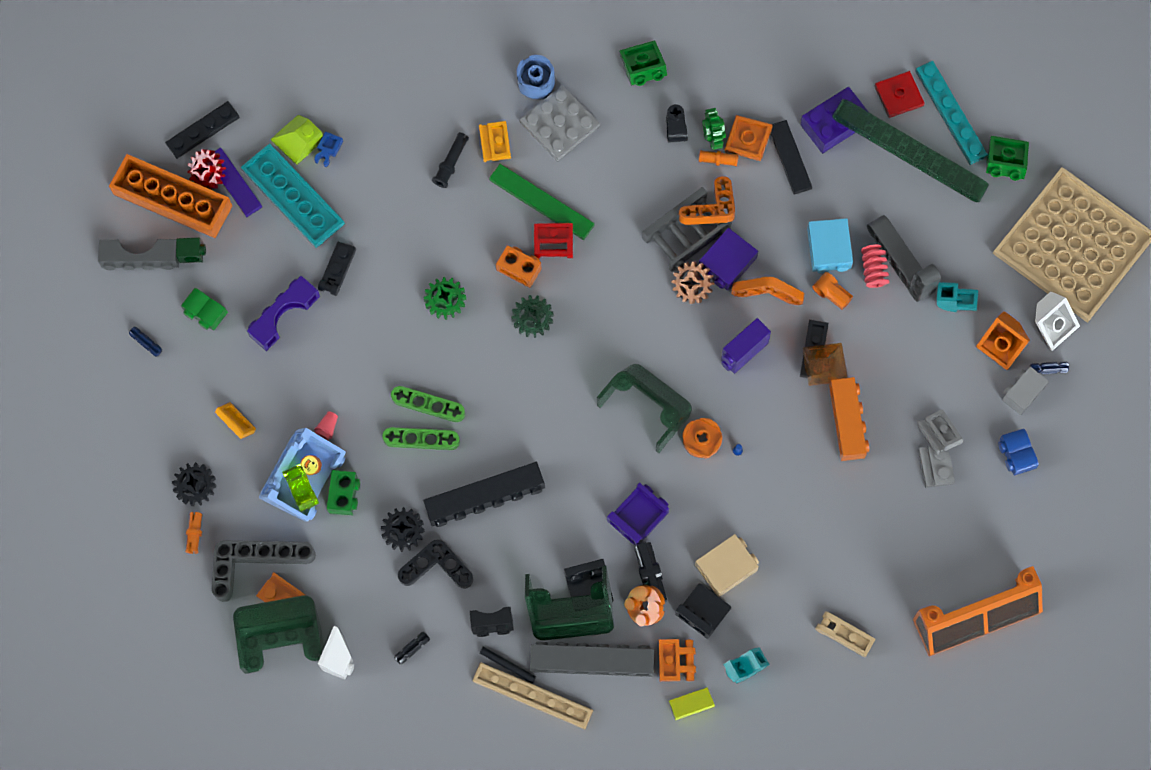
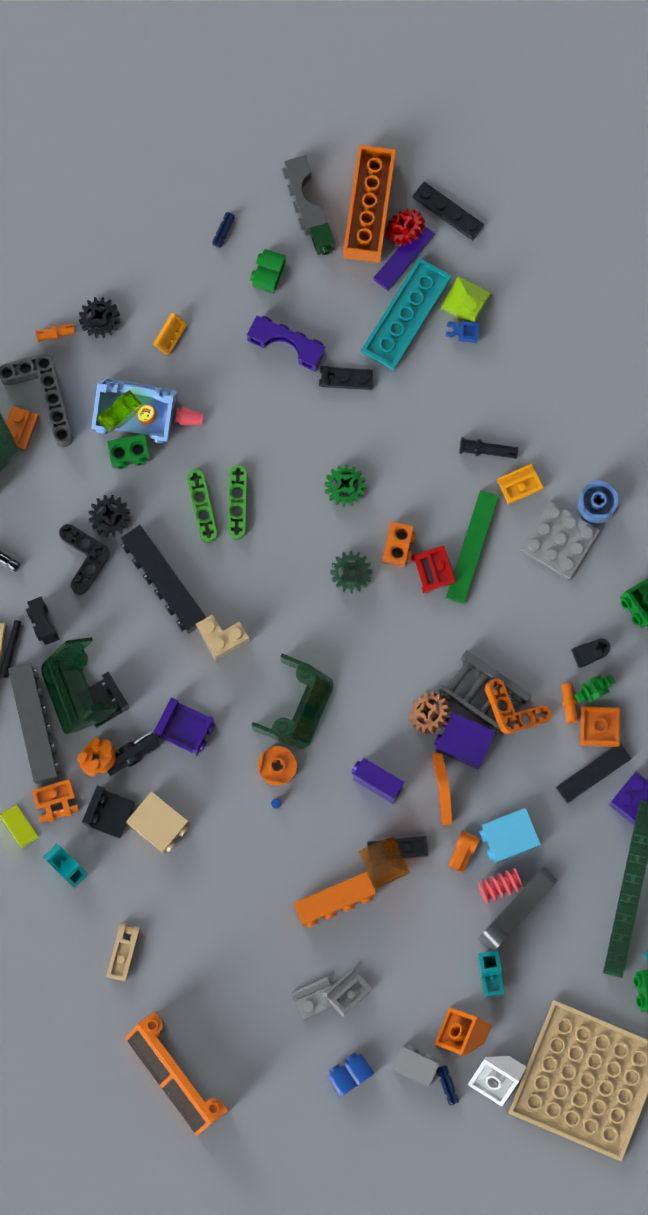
camera: 70 degrees right, 5 degrees up
none -> tan brick [196,615,250,661]

